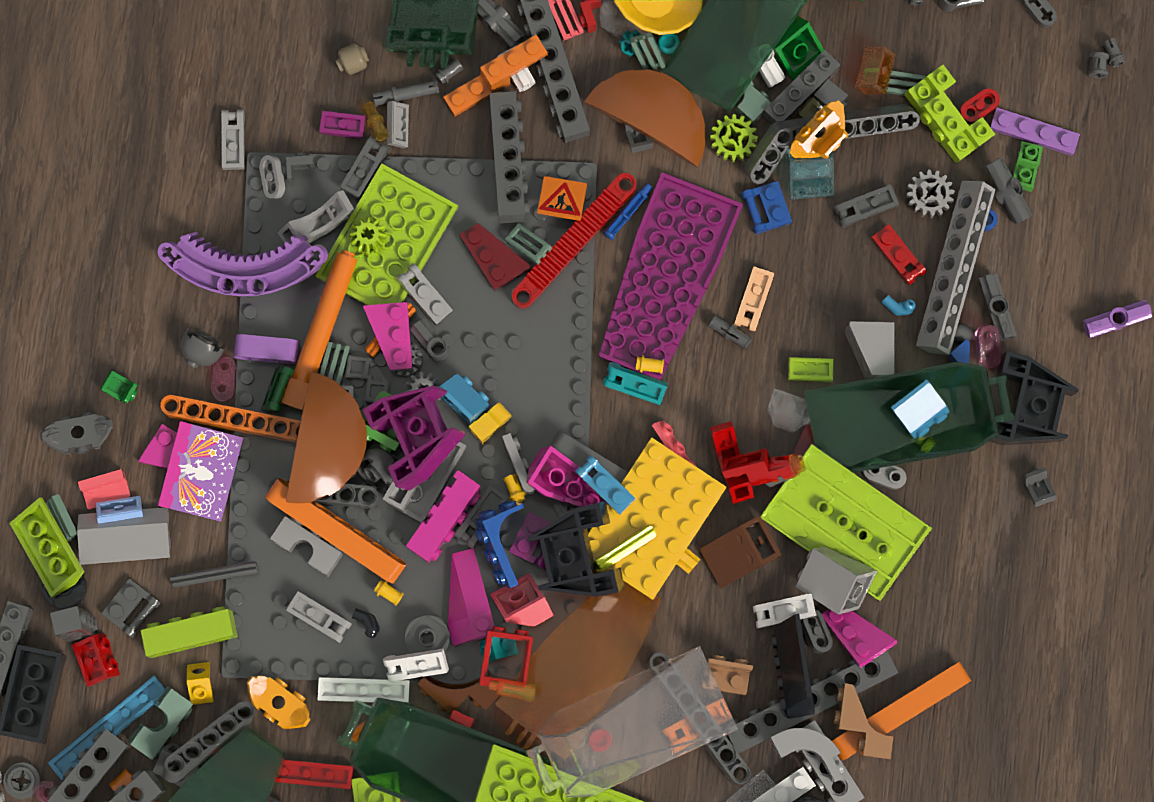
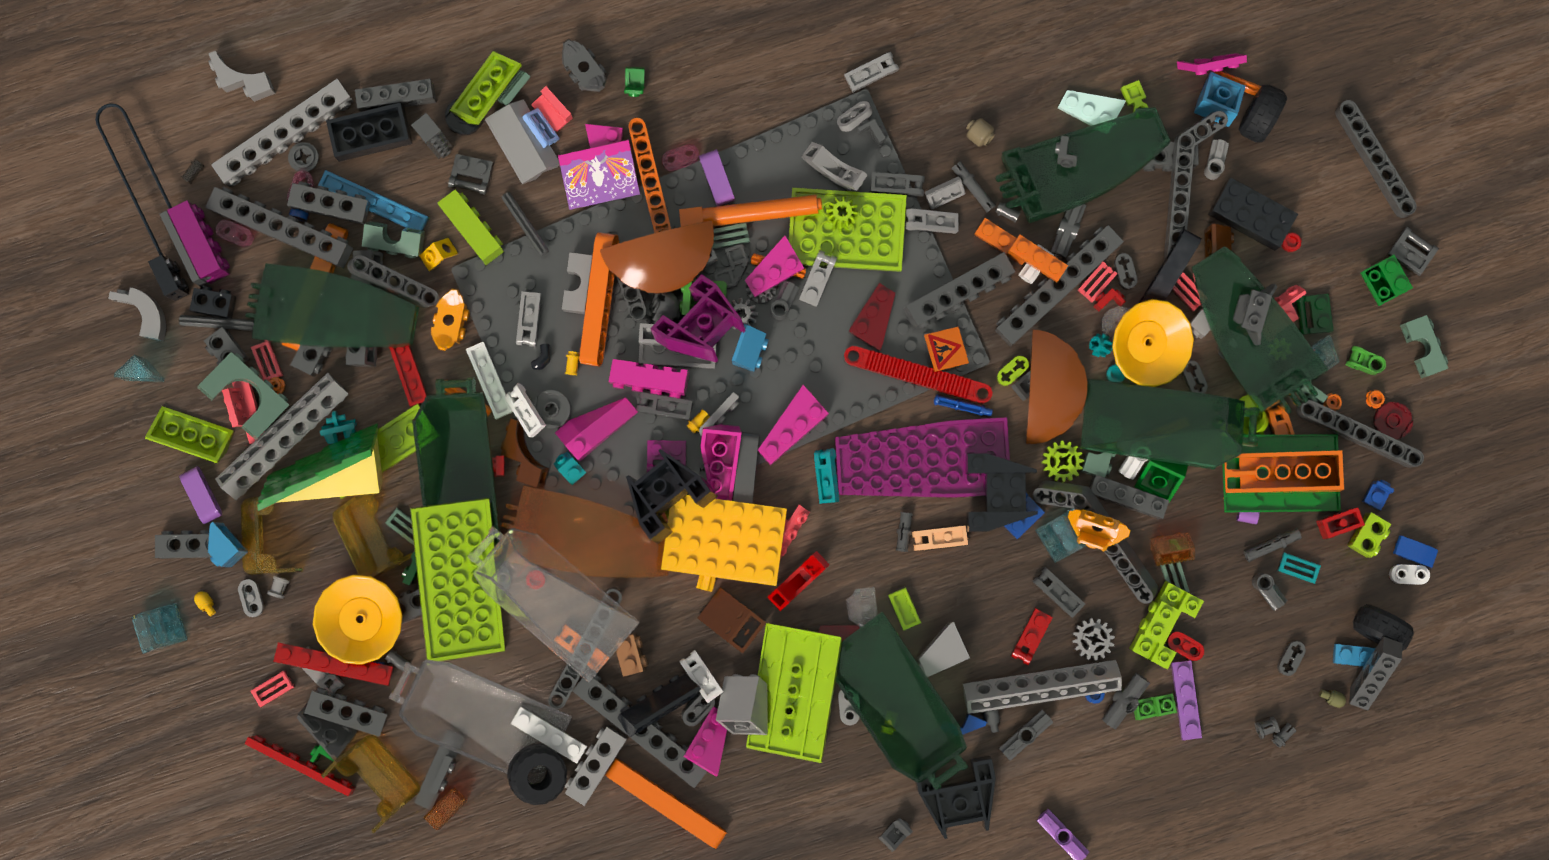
camera: 70 degrees right, 5 degrees up
red bracket [72,633,120,687] -> none
medium lavender gear [158,232,328,296] -> none
dark grey cylinder [180,327,225,368] -> none
dark green plate [260,366,294,413] -> none
magenta plate [319,111,366,139] -> none
clear yellow axle [362,101,389,141] -> none
yellow leg [468,402,512,444] -> none
blue bracket [474,500,524,588] -> none
red window [479,626,533,692] -> none
clear yellow cylinder [489,678,536,702] -> none
coral slope [490,573,554,627] -> none
sand green tile [505,223,552,265] -> none
dark azure plate [575,455,635,515] -> none
neon yellow axle [596,525,657,571] -> none
sand green tile [630,32,666,71] -> none
yellow pin [635,355,664,374] -> none
red plate [722,448,805,487] -> none
light grey arch [769,728,844,783] -> none
olive plate [796,96,822,118] -> none
dark grey brick [813,79,848,108] -> none
medium nougat arch [833,683,893,759] -> none
dark azure arm [881,295,915,316] -> none
slope [891,379,949,439] -> none
clear pink plate [975,324,1002,369] -> none
none -> dark pink wedge [758,385,829,466]
none -> light grey plate [906,209,958,234]
none -> black wedge [966,453,1038,532]
none -> lime beam [996,356,1029,386]

